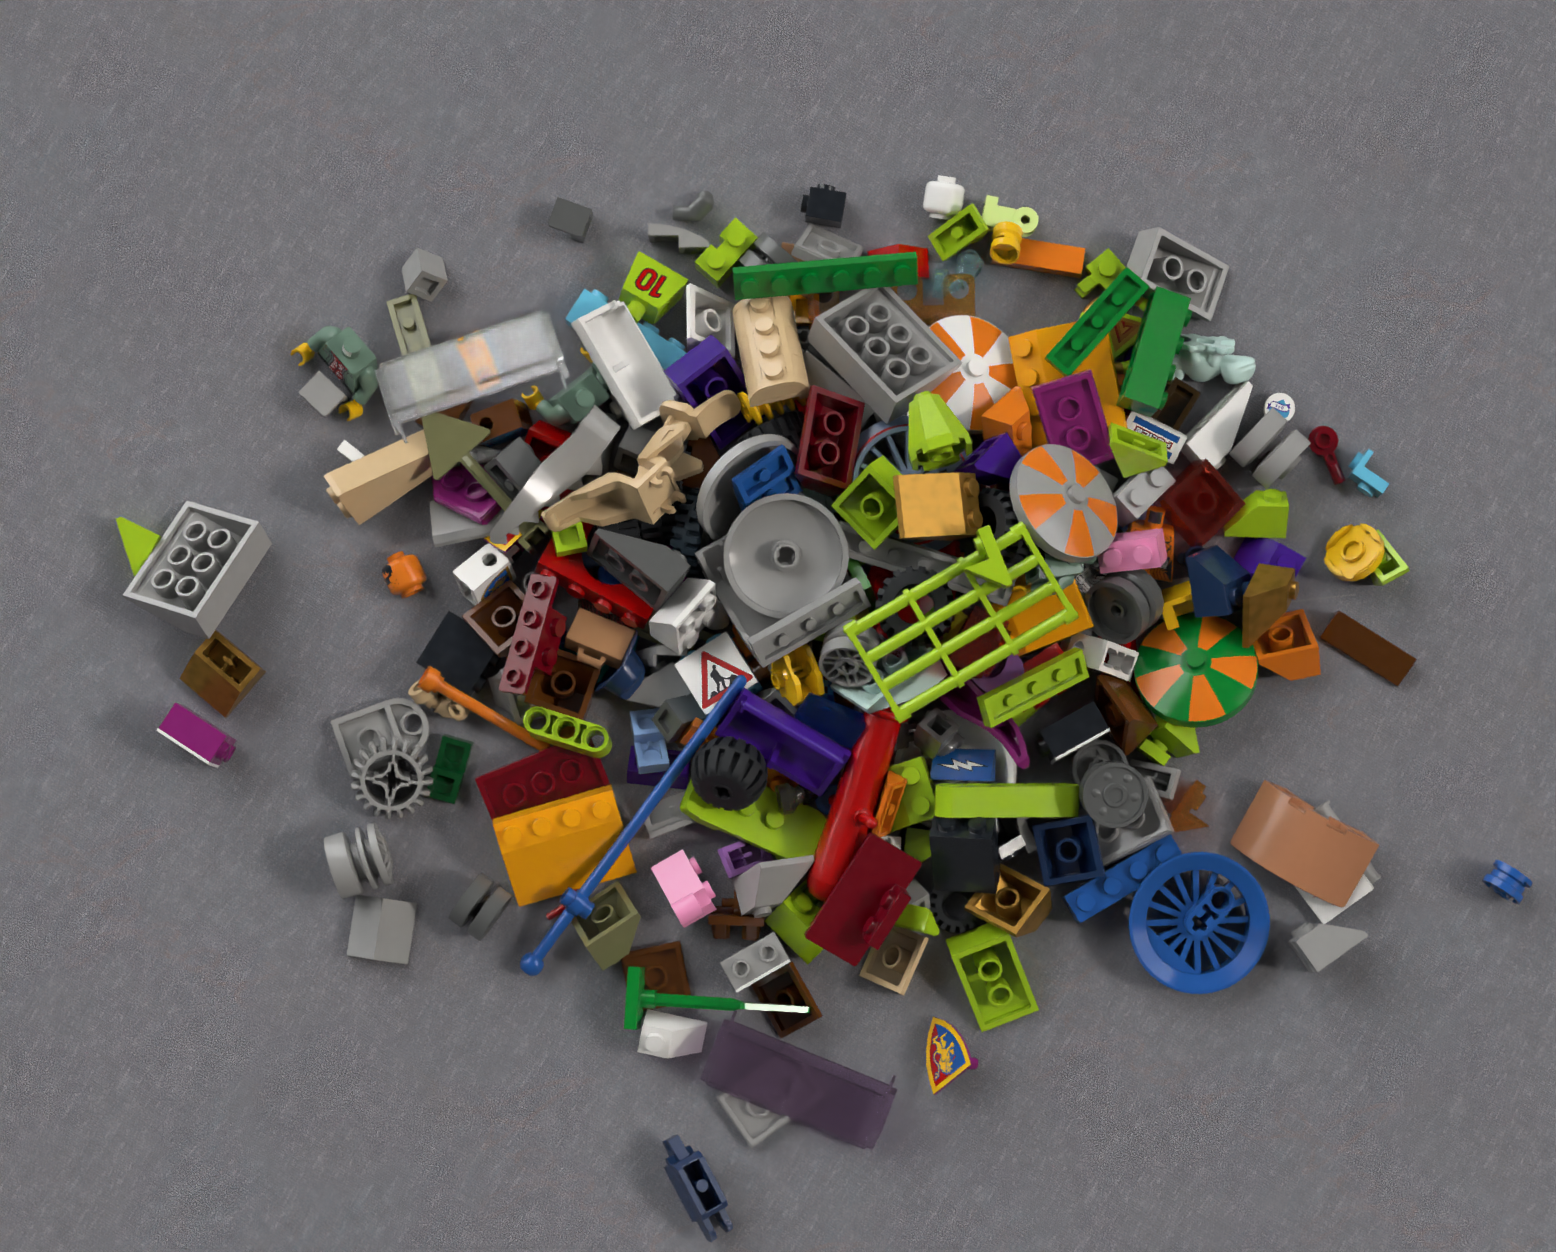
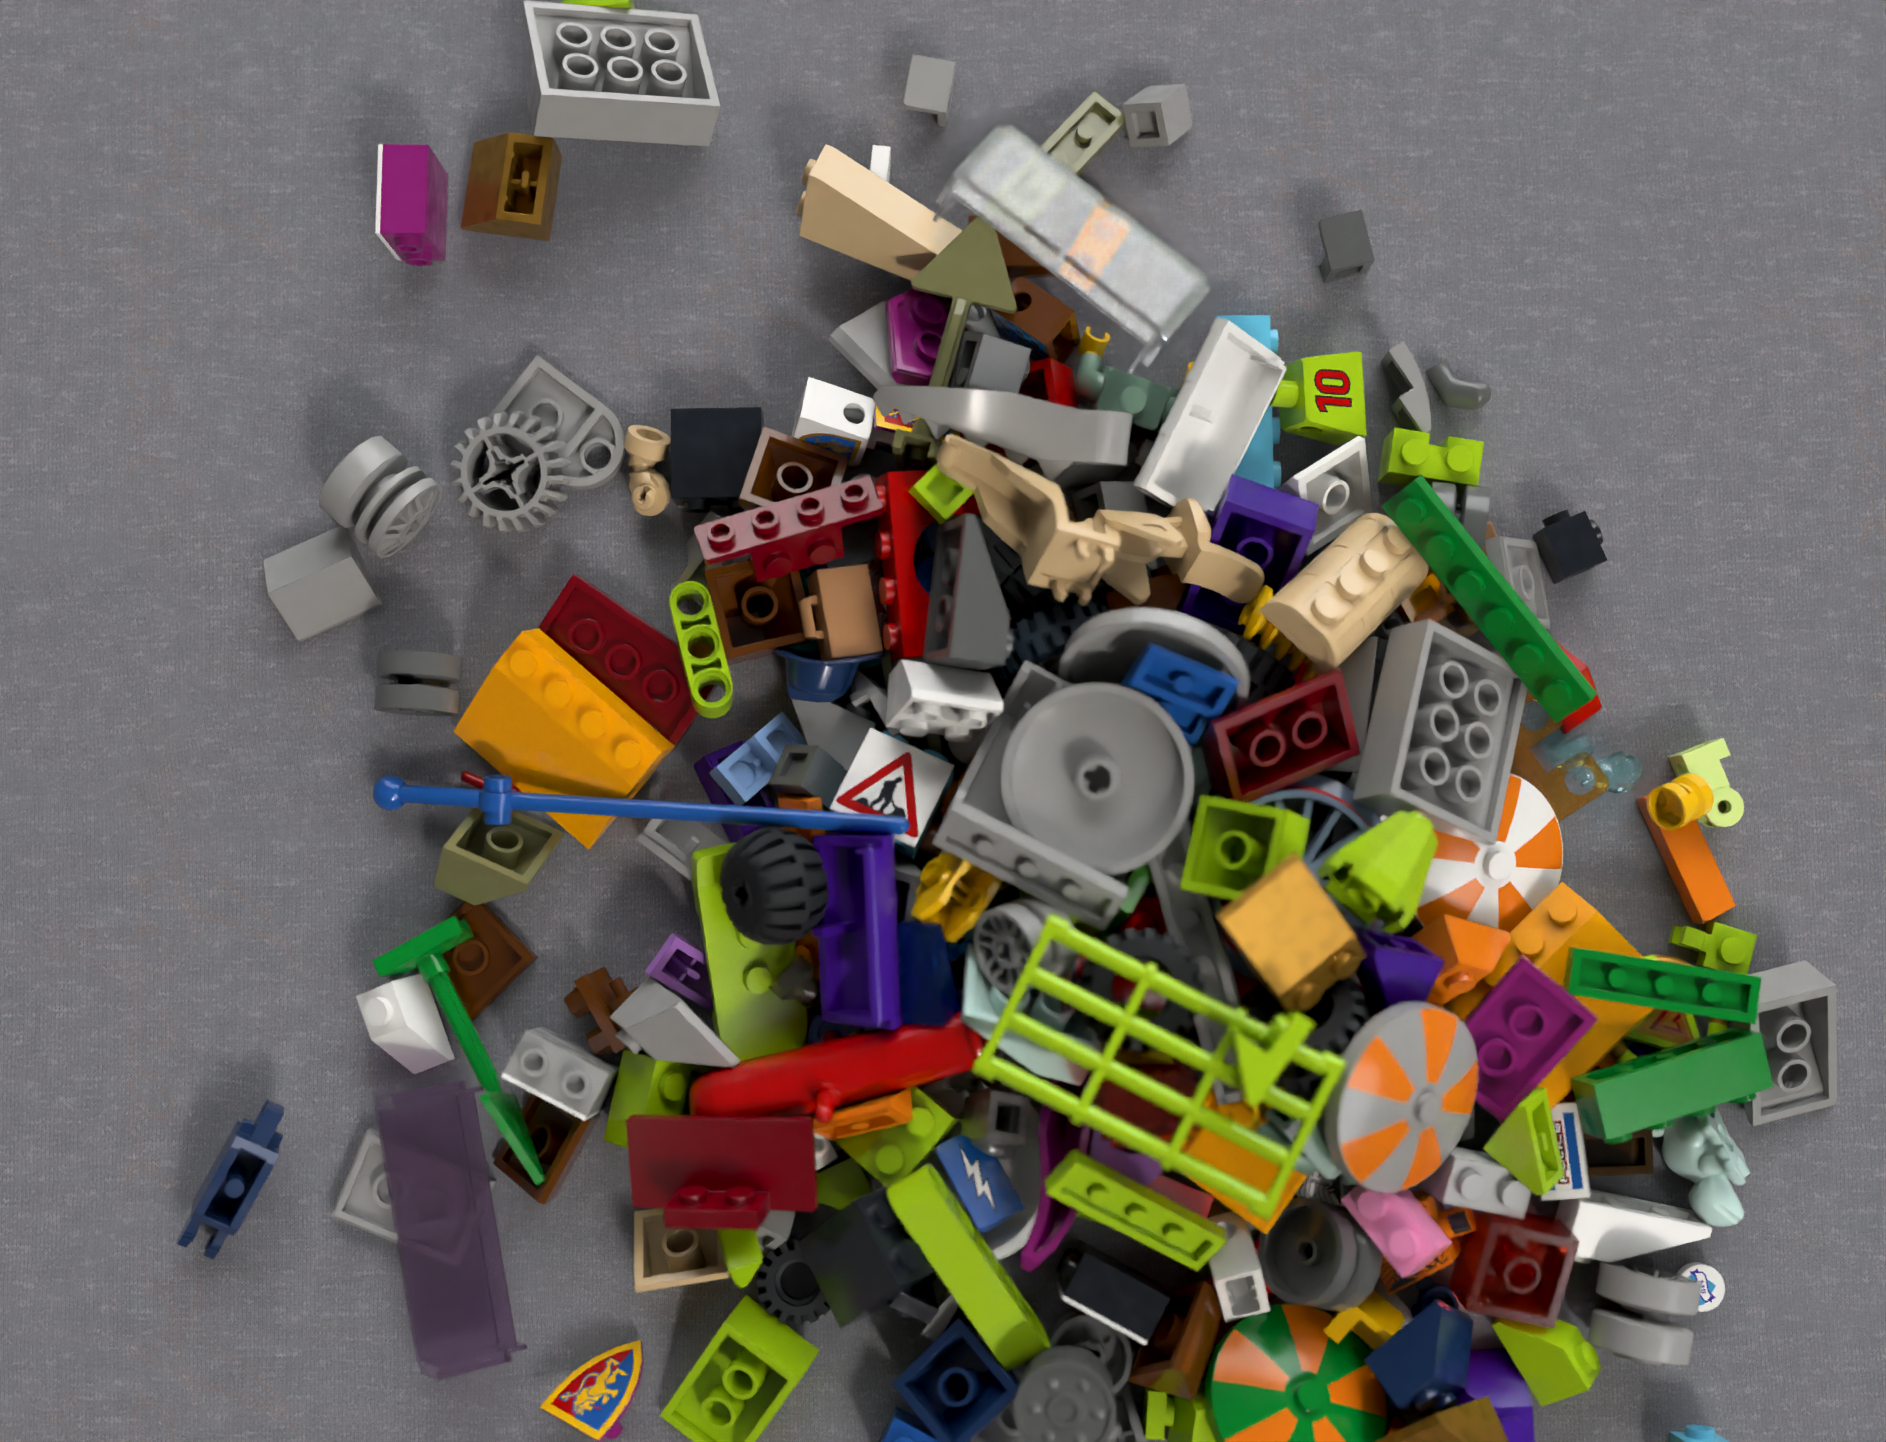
camera: 55 degrees right, 0 degrees up
sand green torso [290,325,379,422] -> none
orange head [382,551,427,599] -> none
orange piece [417,666,550,751] -> none
dark green slope [427,734,474,804] -> none
bright pink hinge [651,849,717,928] -> none
white head [923,175,965,220] -> none
lime slope [928,203,989,261] -> none
pearl gold slope [964,863,1053,938] -> none
dark red plate [1308,425,1346,485] -> none

